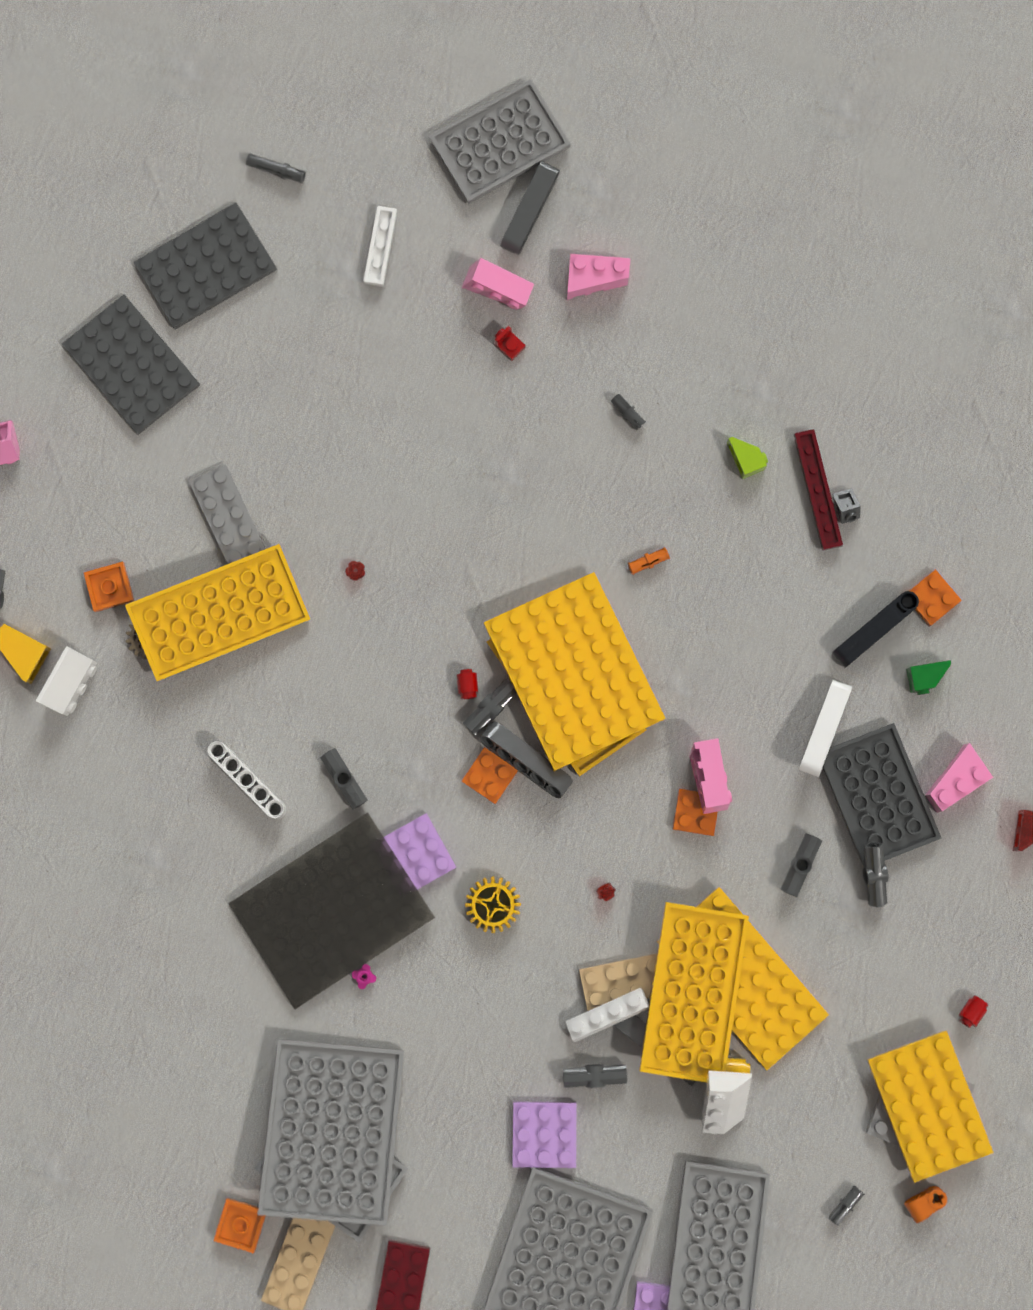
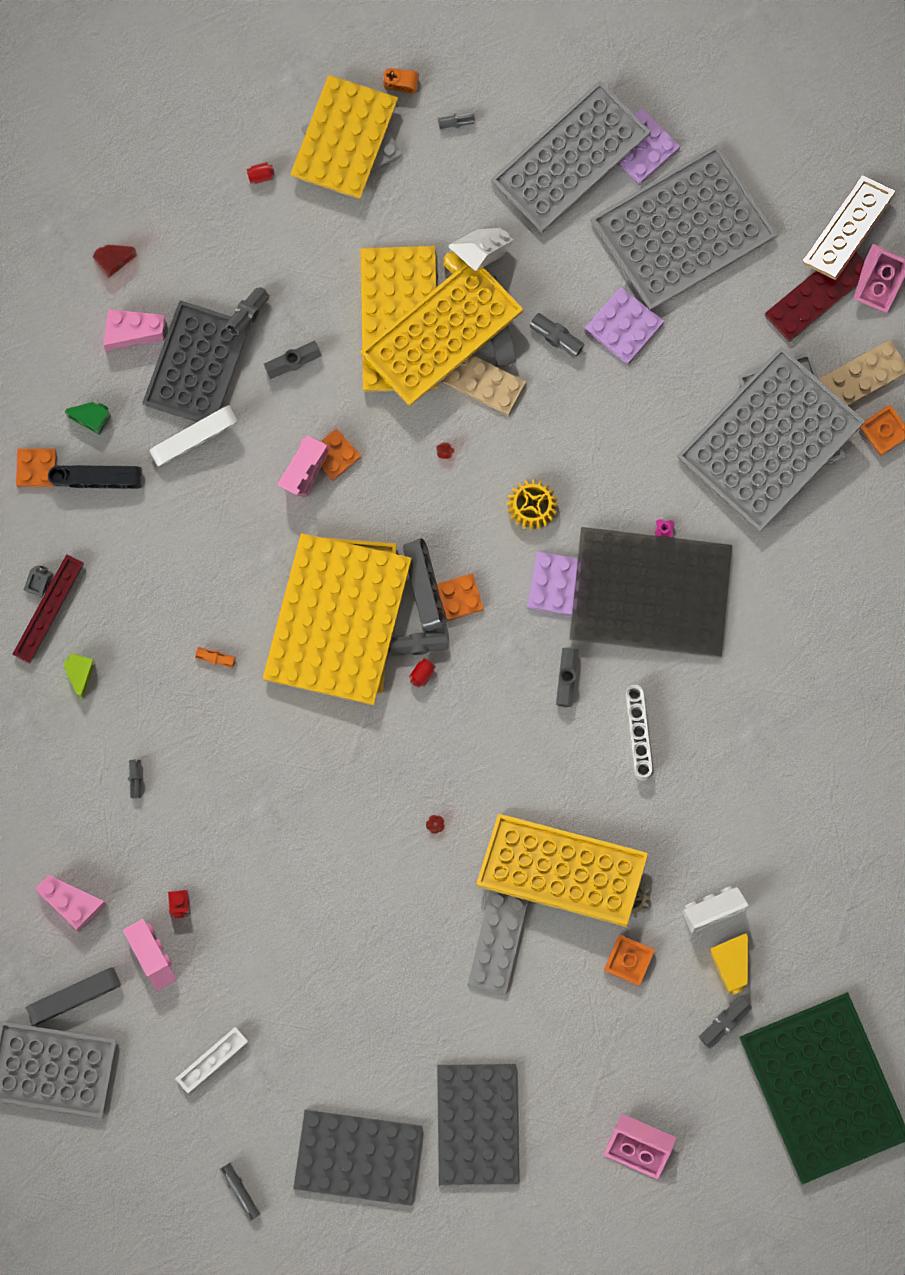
camera: 140 degrees left, 5 degrees down
white plate [566,988,649,1042] -> none

